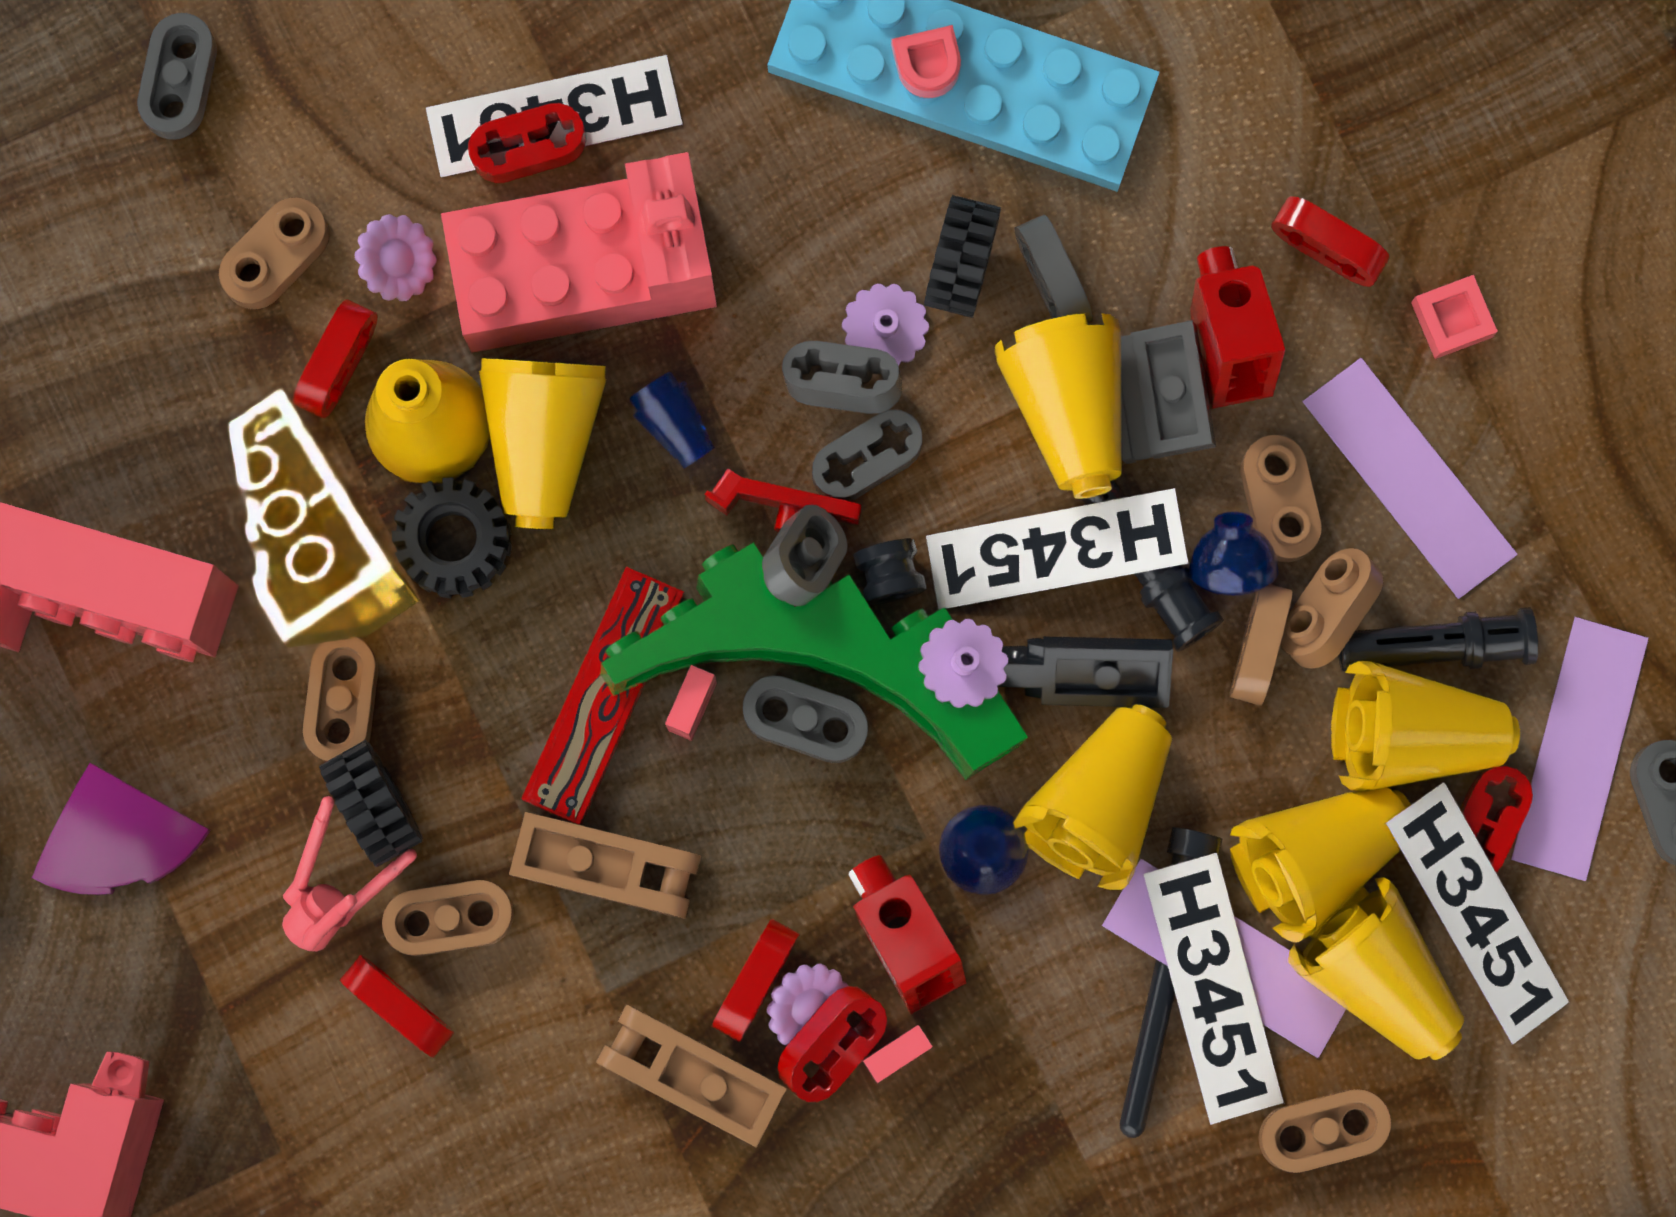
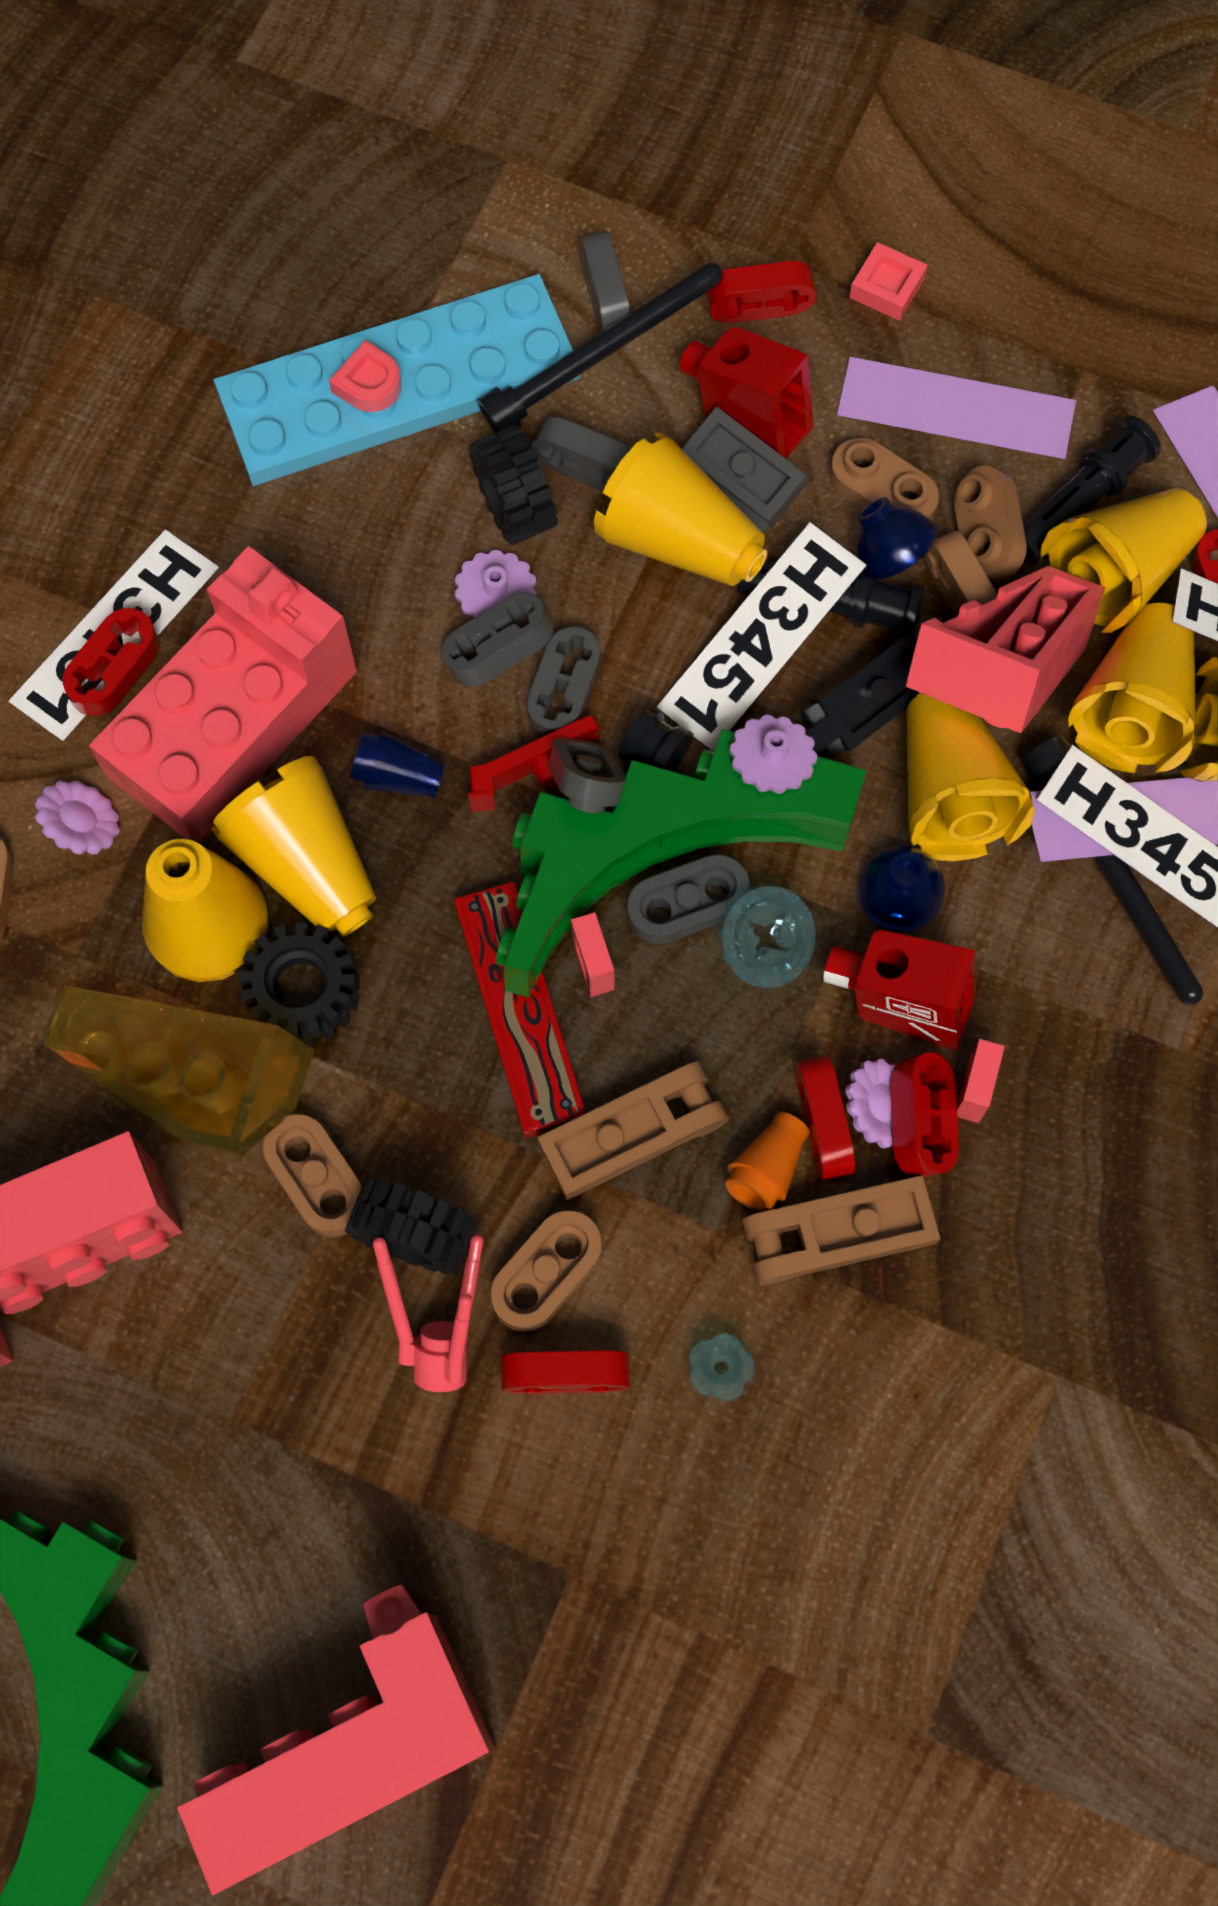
camera: 40 degrees left, 10 degrees down
magenta brick [32,763,211,895] -> none
red beam [293,299,378,419] -> none
none -> black piece [476,263,723,433]
none -> dark grey beam [578,230,630,333]
none -> clear light blue plate [689,1334,755,1402]
none -> clear light blue gear [717,886,816,988]
none -> orange cone [725,1112,810,1212]
none -> coral wedge [906,566,1105,733]

